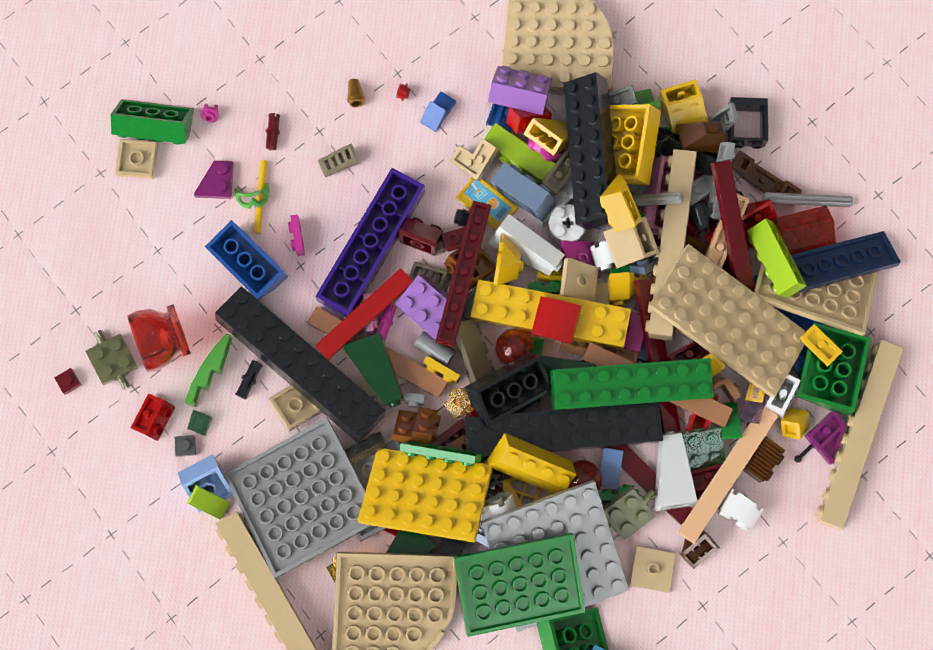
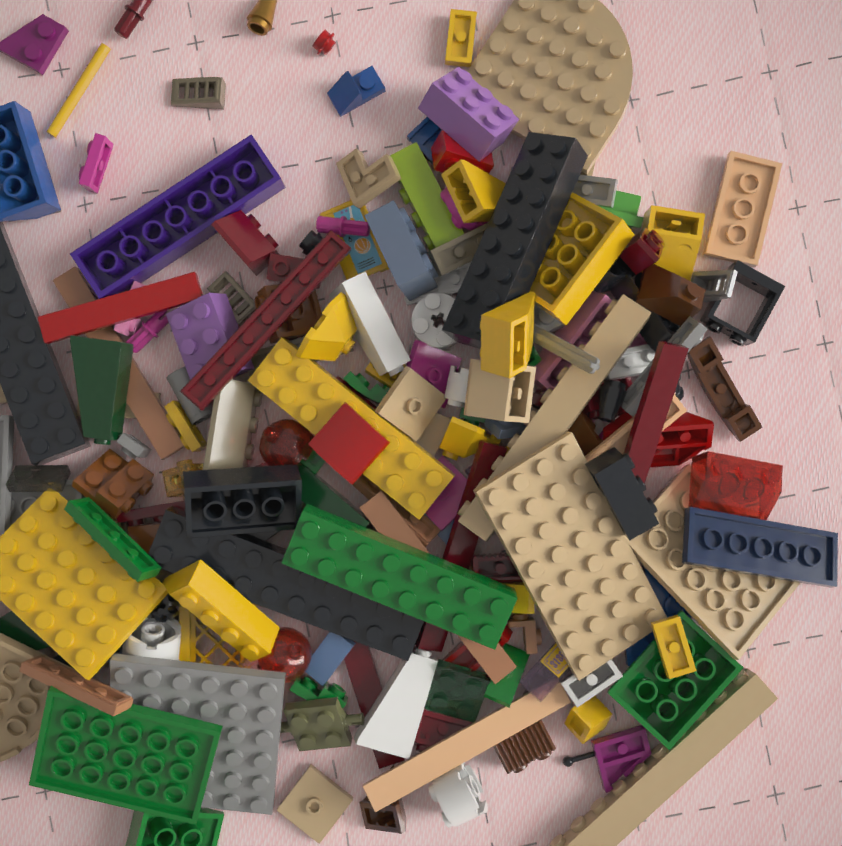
camera: 30 degrees right, 10 degrees up
bright green helmet [235,183,270,209] -> none
lime brick [747,219,806,298] -> none
light grey axle [762,192,853,207] -> none
none -> nougat tile [19,655,134,717]
none -> dark pink axle [316,216,370,238]
none -> yellow plate [445,9,477,67]
none -> black brick [585,447,659,540]
none -> dark red slope [619,227,664,274]
none -> light nougat plate [703,151,783,268]

